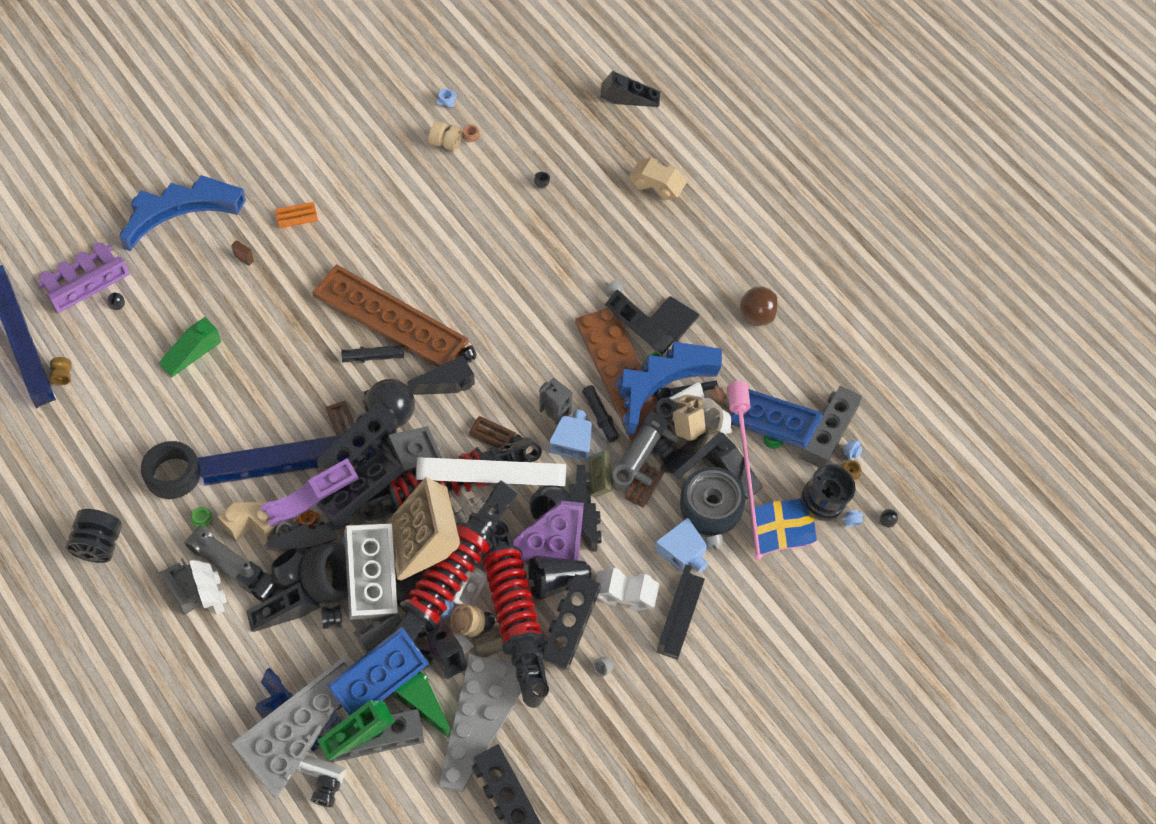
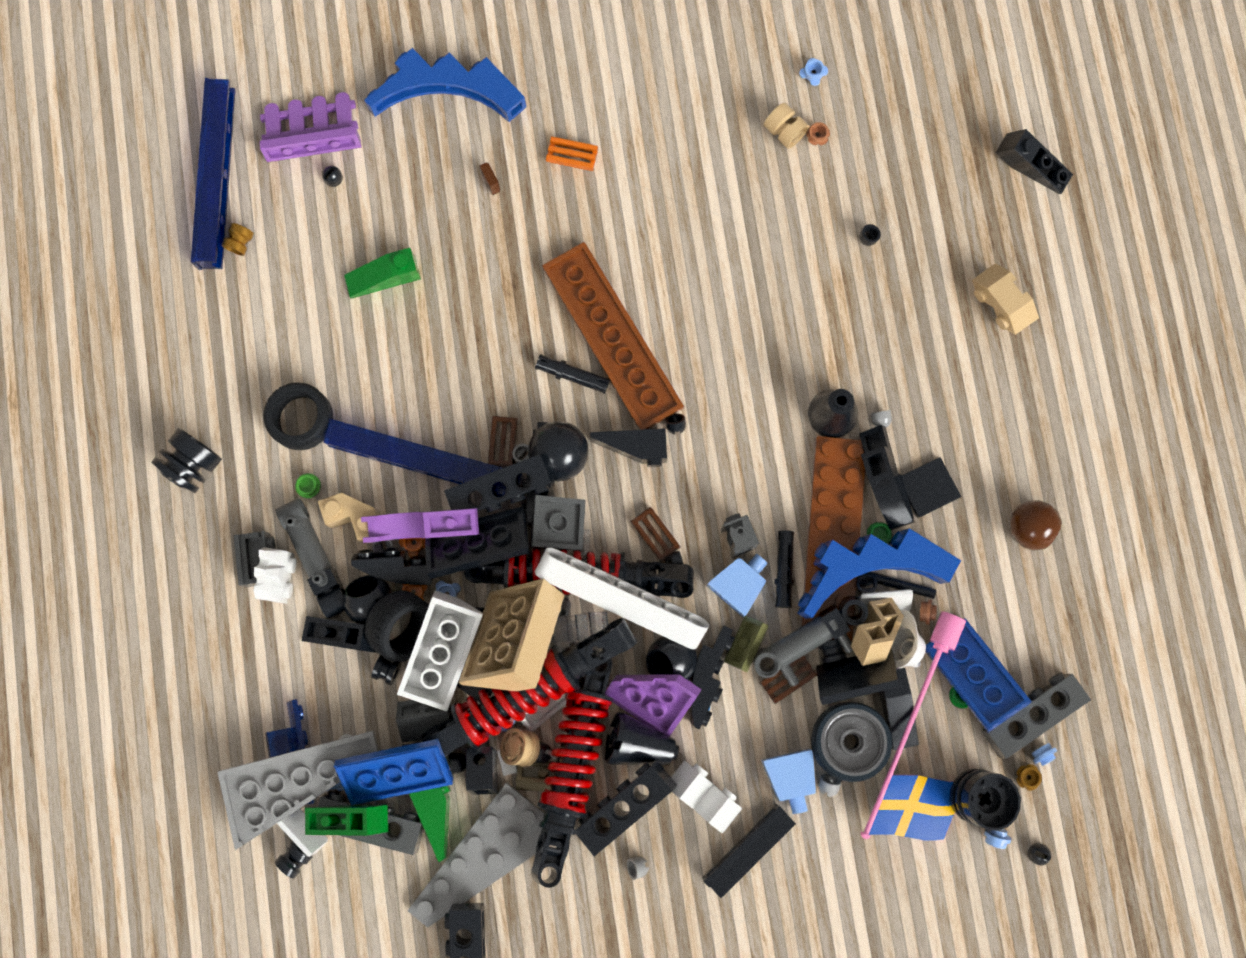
camera: 35 degrees right, 20 degrees up
none -> black cone [808,389,858,438]

